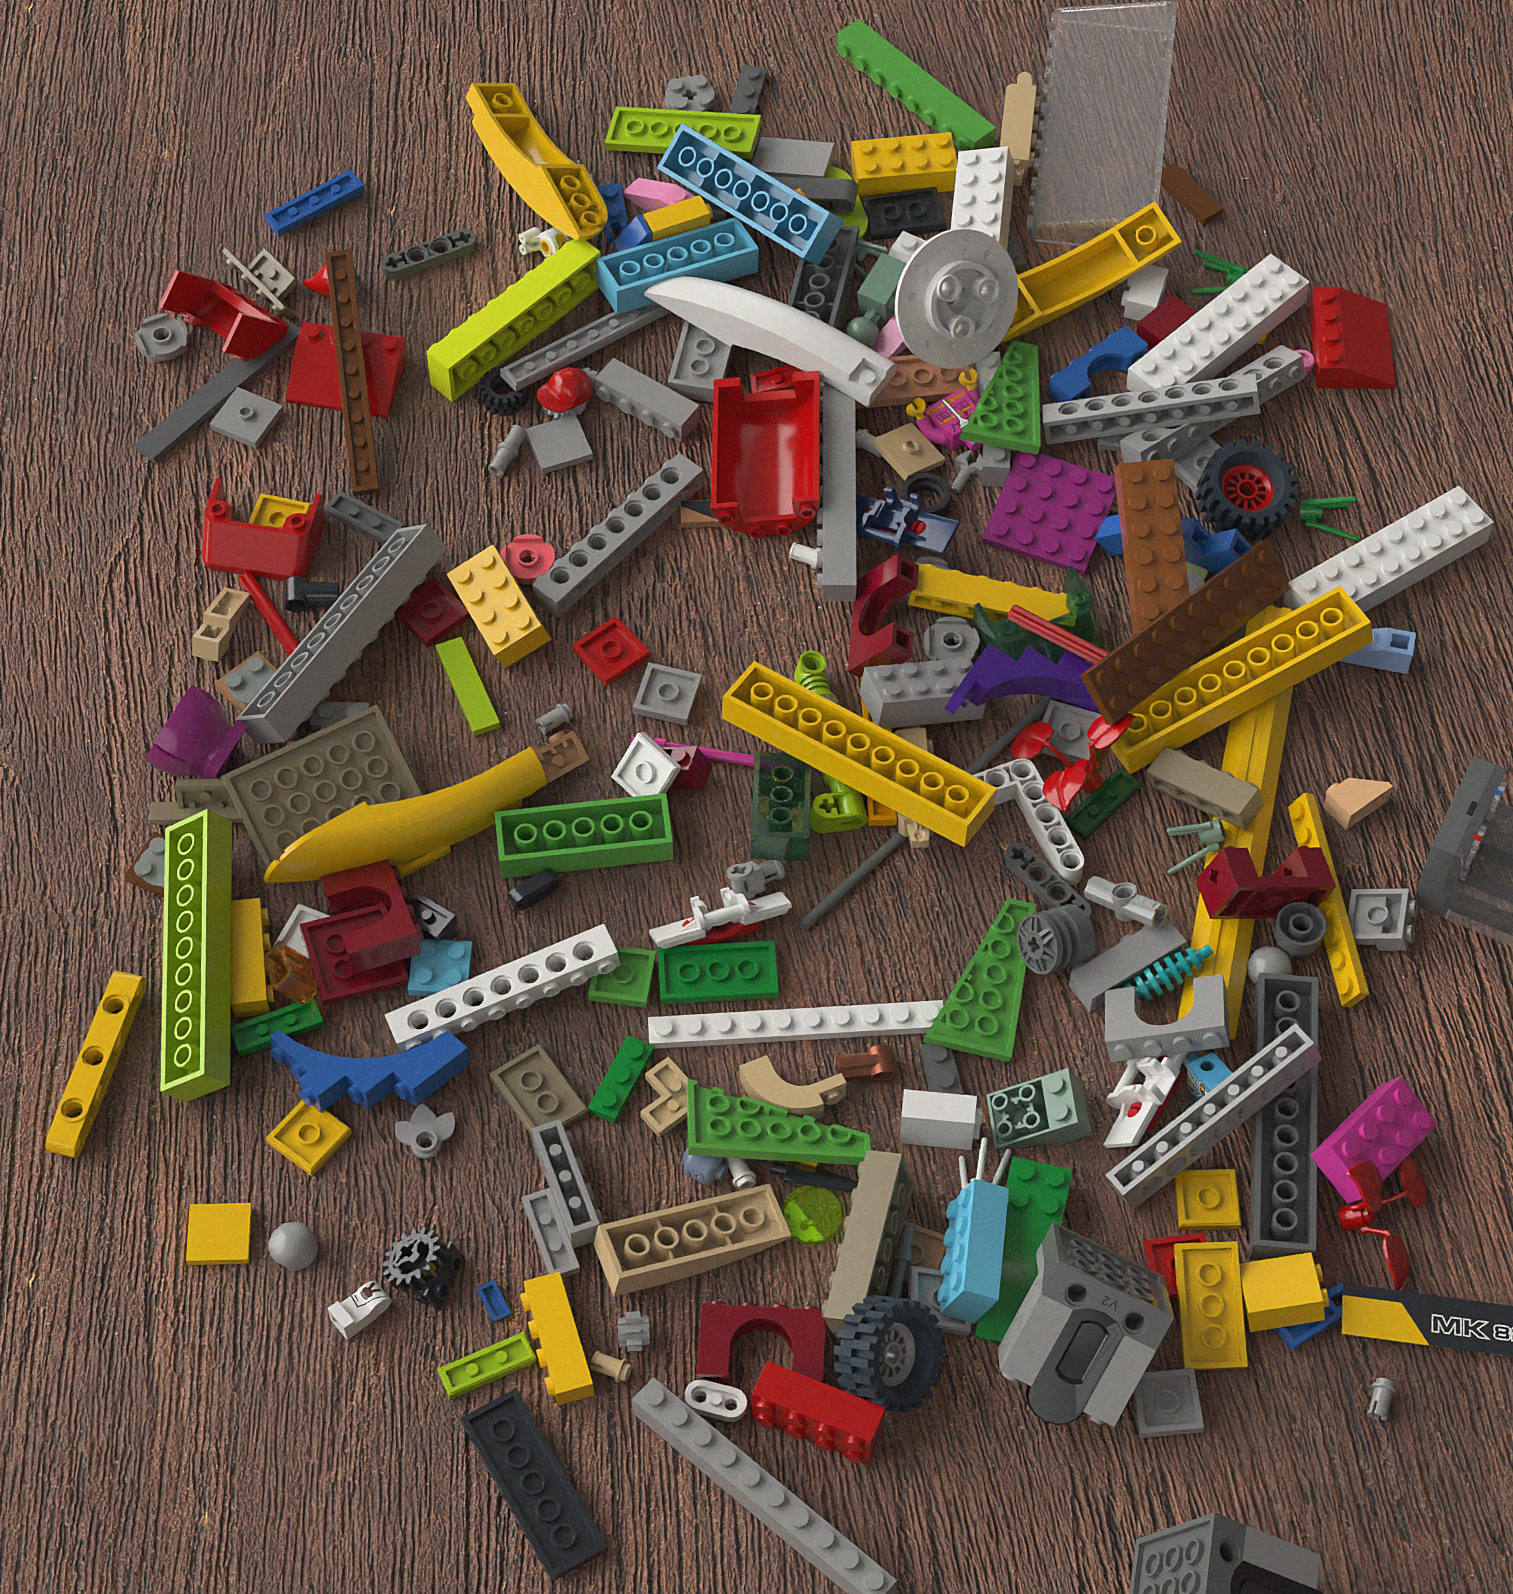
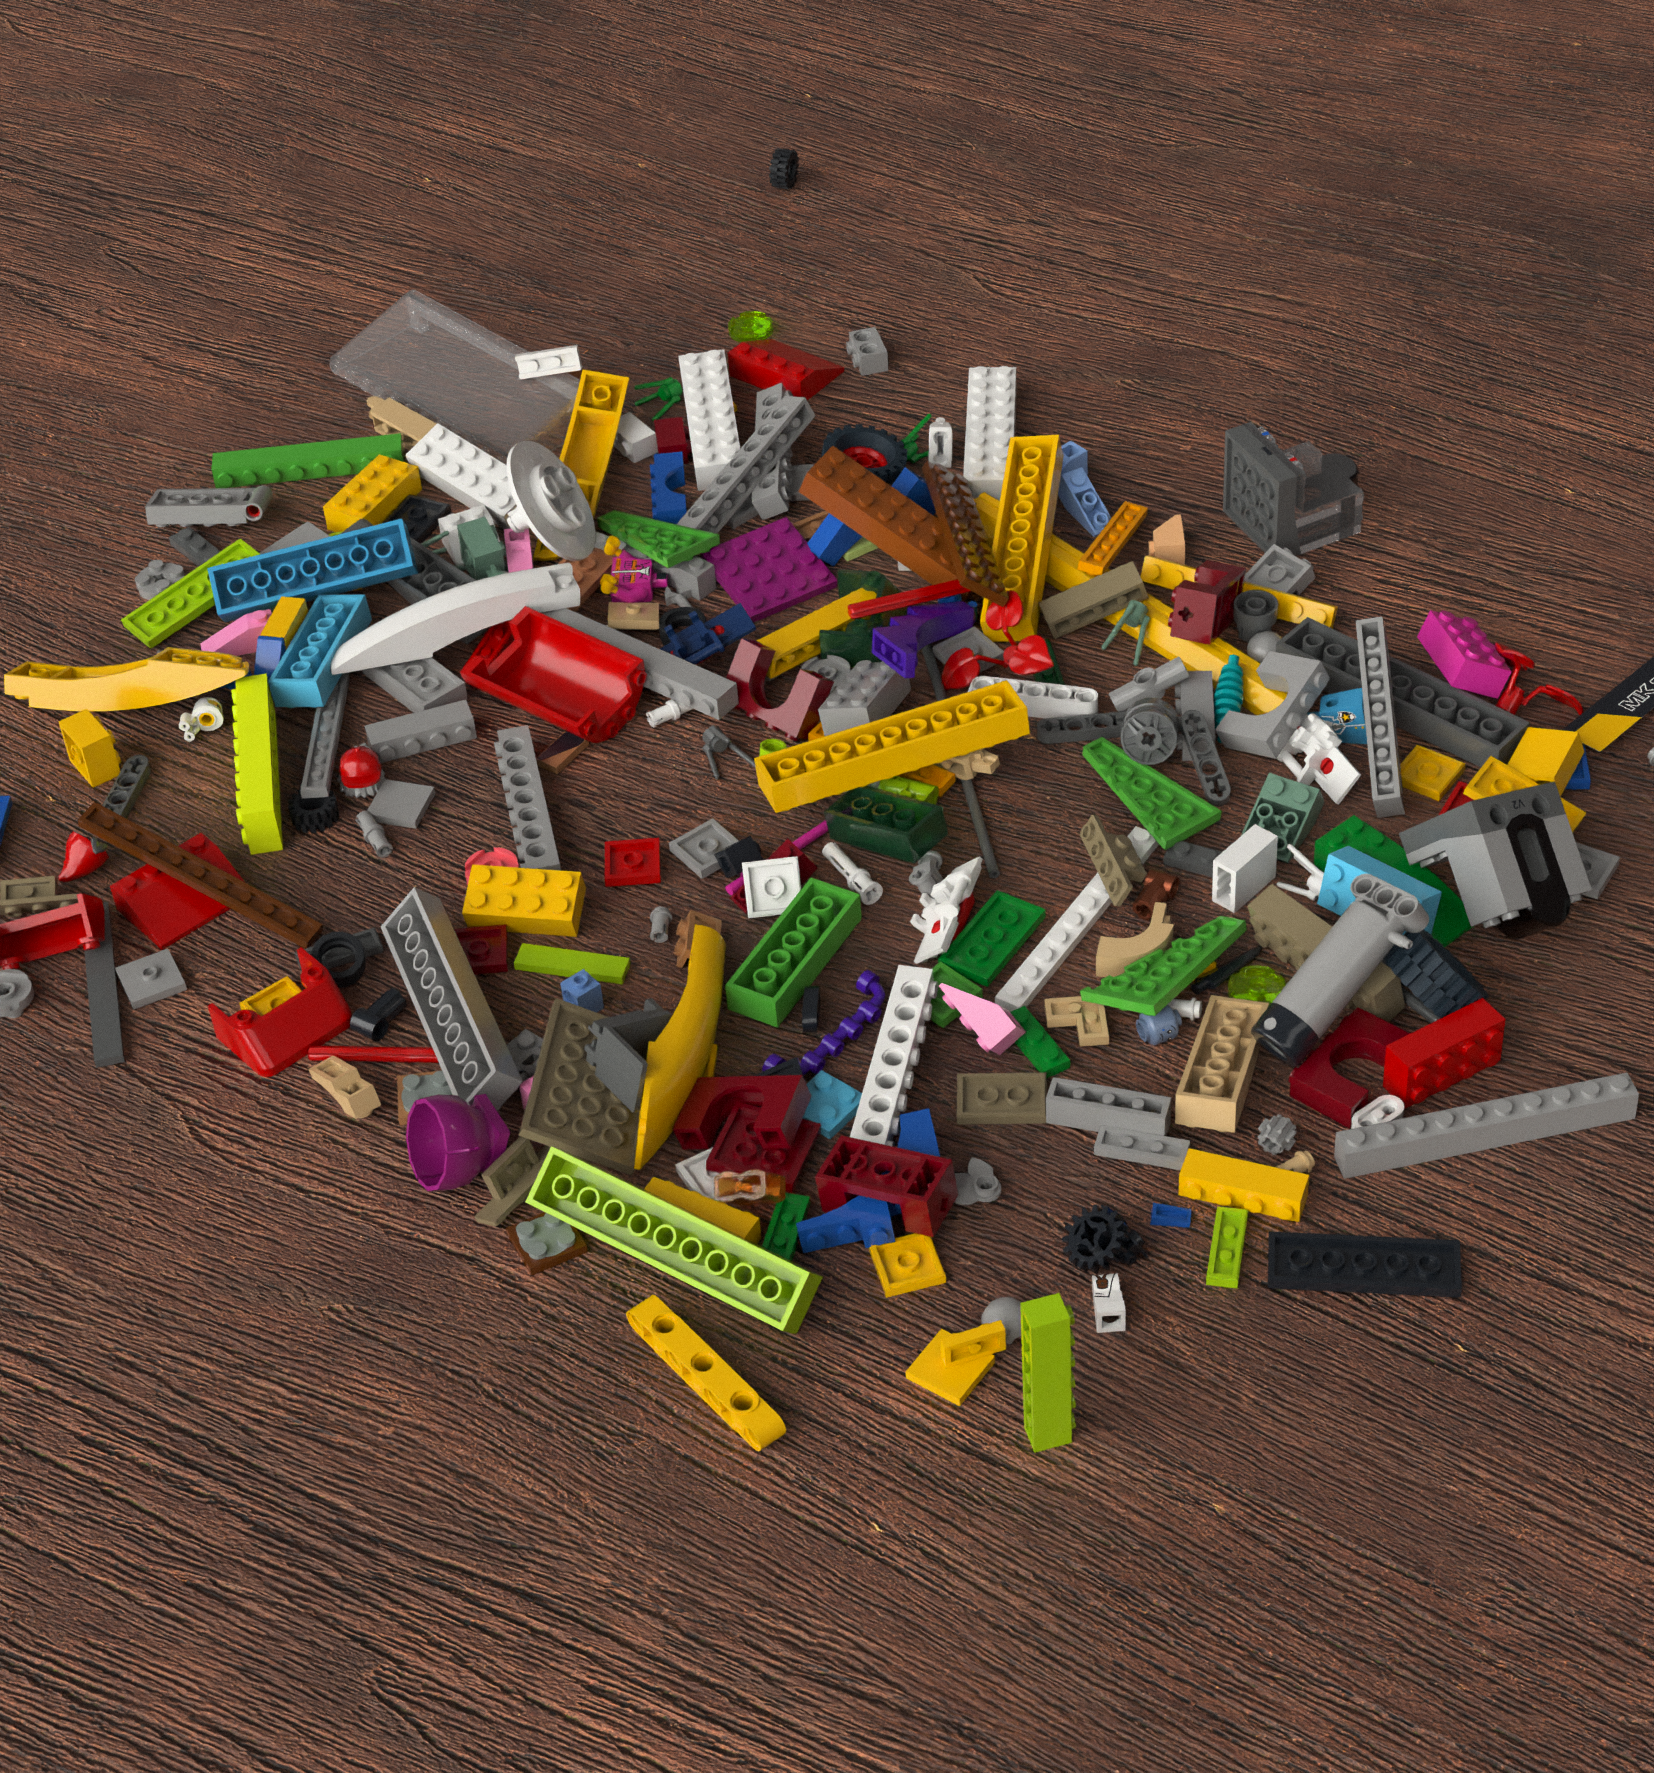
camera: 50 degrees left, 15 degrees down
none -> yellow brick [59,709,121,788]
none -> light grey hinge [145,485,273,527]
none -> black tyre [311,931,366,988]
none -> white hinge [515,345,582,379]
none -> medium blue brick [560,969,604,1013]
none -> dark grey piece [584,998,671,1112]
none -> dark grey plant [702,725,756,780]
none -> black brick [714,836,763,879]
none -> clear neon green tile [728,311,773,342]
none -> dark purple bar [762,970,885,1075]
none -> dark red plate [815,1135,959,1237]
none -> white pin [822,842,883,905]
none -> light grey brick [846,327,888,376]
none -> white piece [929,417,953,468]
none -> bright pink slope [939,983,1026,1055]
none -> yellow plate [940,1320,1006,1368]
none -> lime brick [1020,1293,1076,1453]
none -> light blue slope [1058,467,1111,538]
none -> light orange plate [1077,501,1148,576]
none -> dark tan bracket [1080,815,1147,907]
none -> dark grey beam [1180,710,1231,807]
none -> light grey piece [1251,873,1429,1067]

